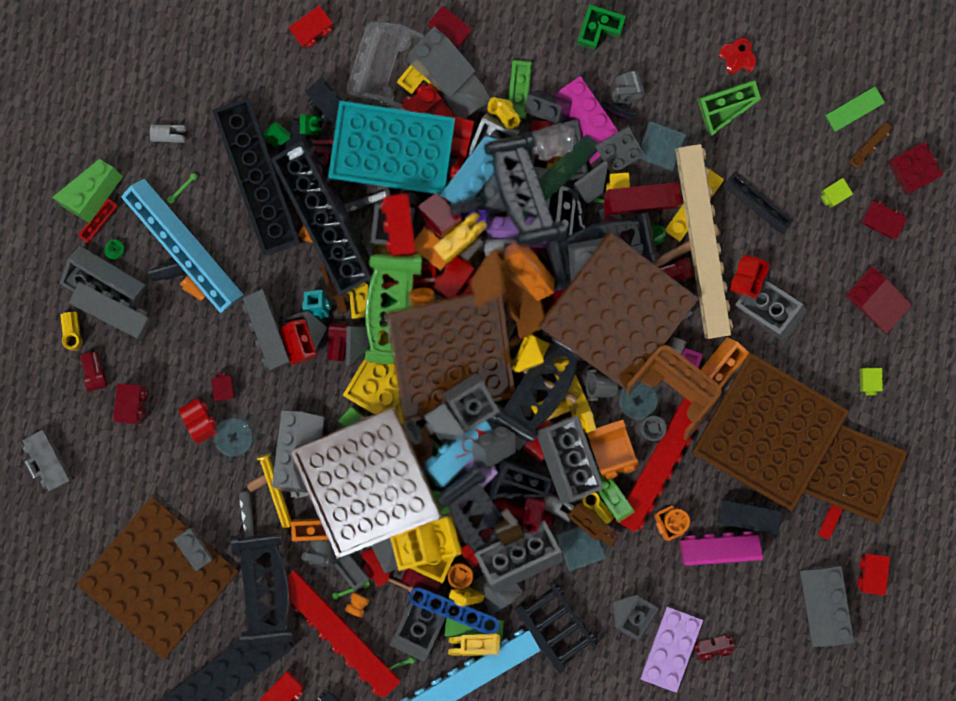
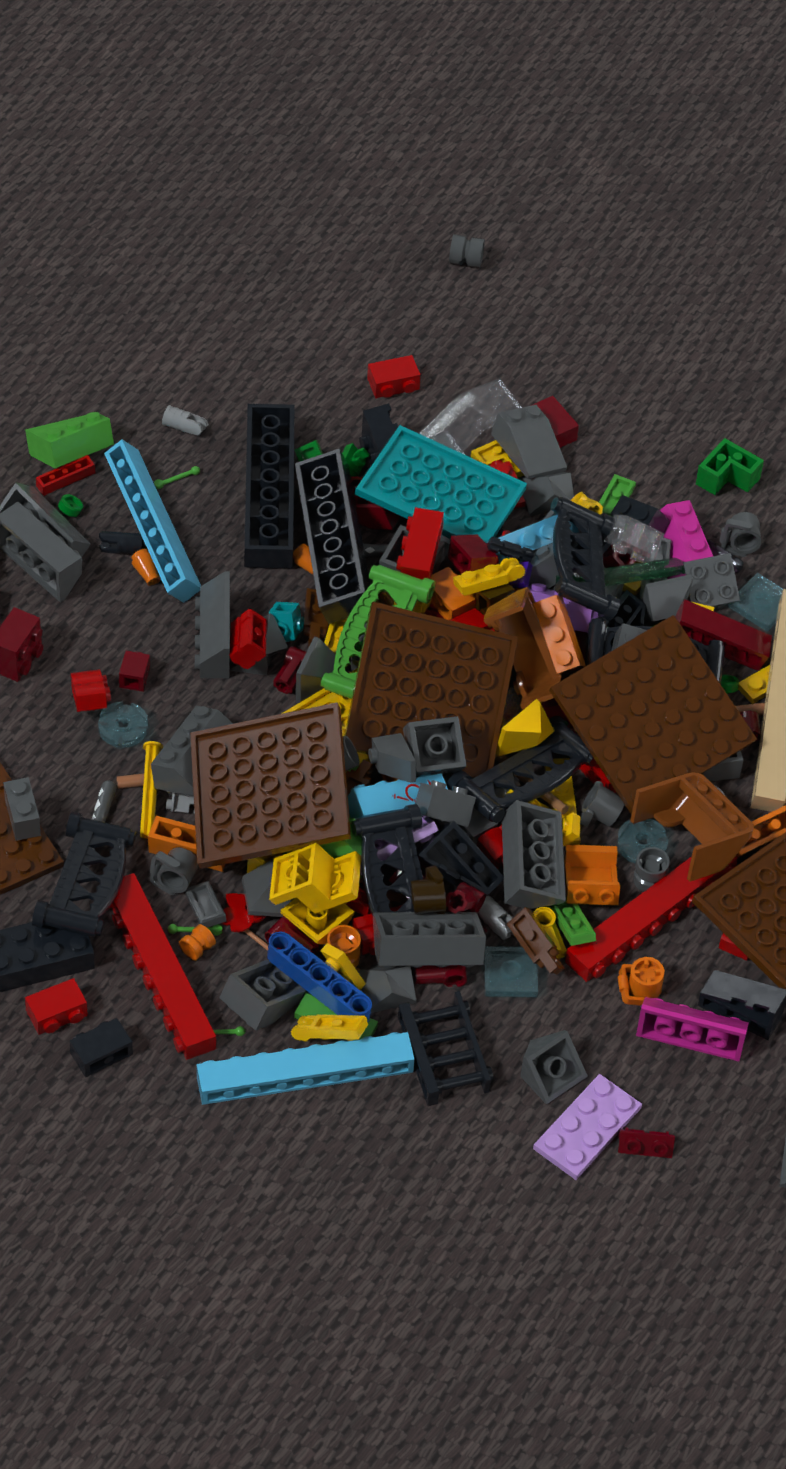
camera: 15 degrees right, 35 degrees down
red brick [450,115,475,159] -> none

